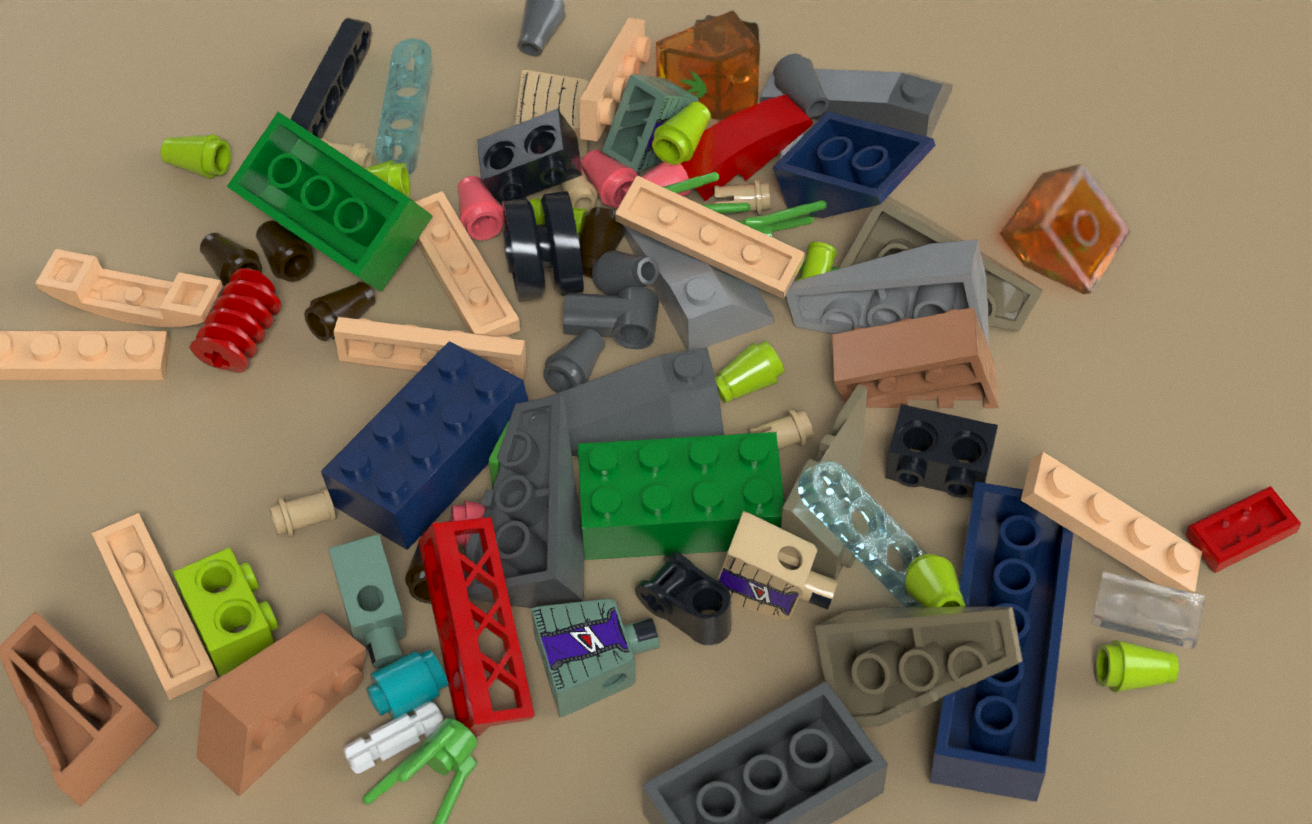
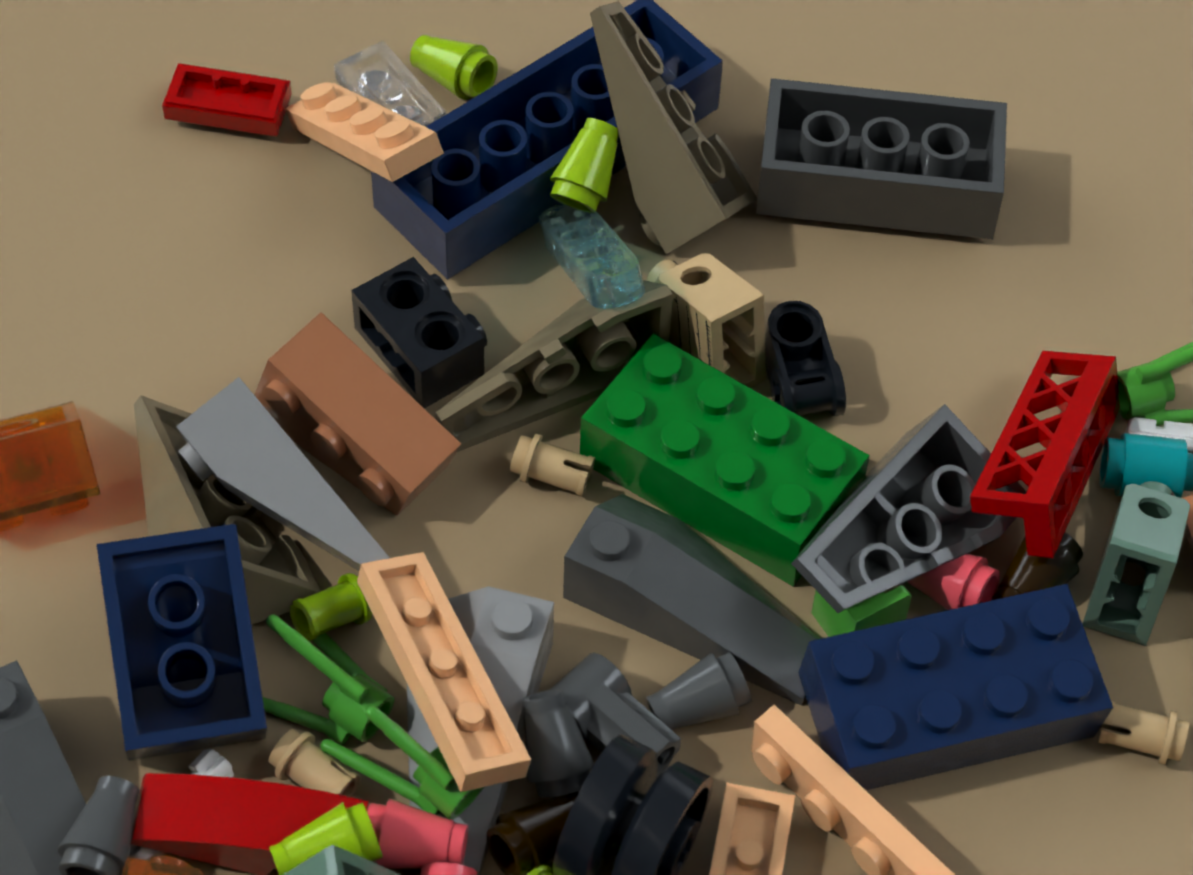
camera: 145 degrees left, 0 degrees up
sand green torso [531,599,660,717] -> none
lime cone [715,340,785,404] -> none

